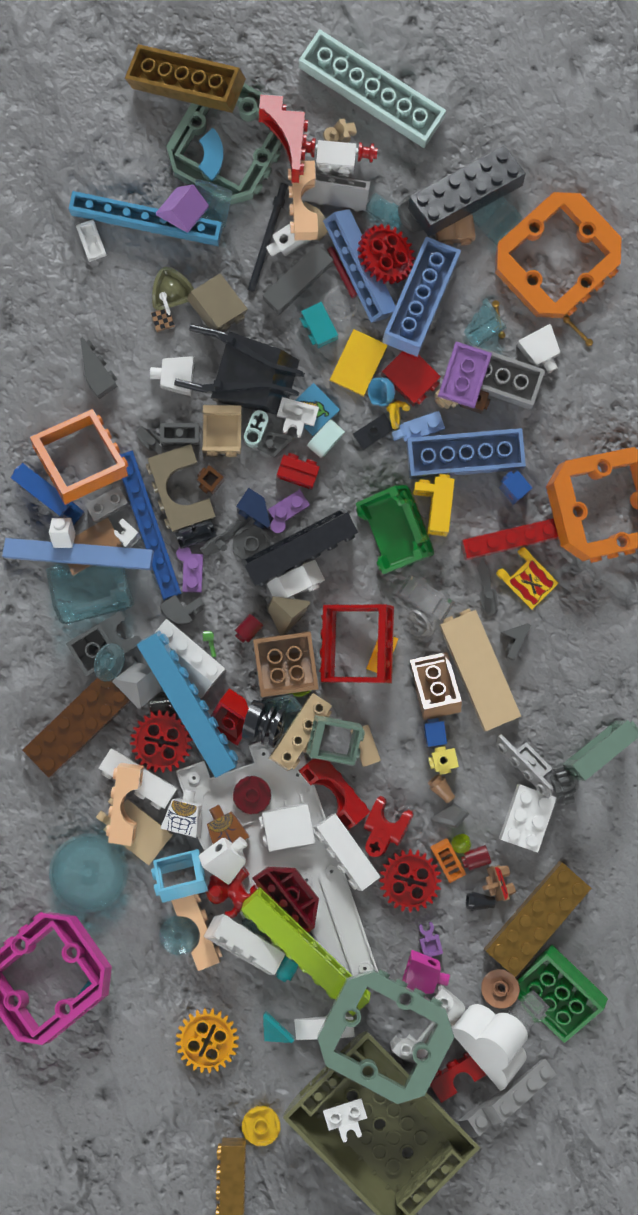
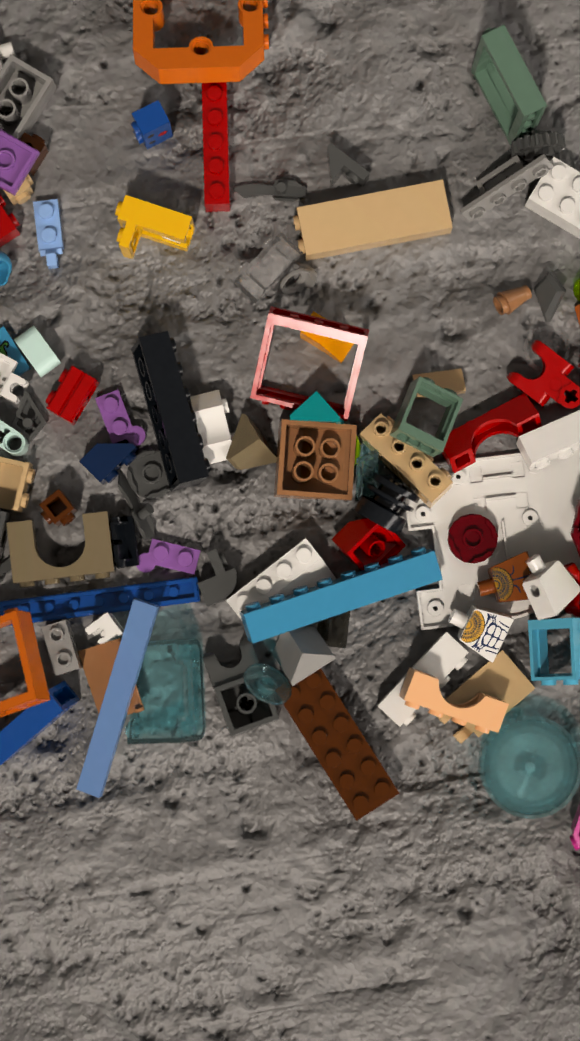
camera: 70 degrees left, 0 degrees up
white brick [49,518,76,548] -> none
red gear [130,710,193,773] -> none
bright green hand [203,631,216,657] -> none
dark red brick [234,613,264,643] -> none
white brick [259,803,315,852] -> none
black plate [353,413,395,450] -> none
green windscreen [355,485,434,574] -> none
yellow piece [386,400,410,430] -> none
medium blue brick [406,428,526,479] -> none
medium nougat slope [410,652,462,720] -> none
blue brick [424,718,447,747] -> none
light yellow brick [428,746,459,775] -> none
flag [496,547,559,610] -> none
none -> teal slope [290,391,344,424]

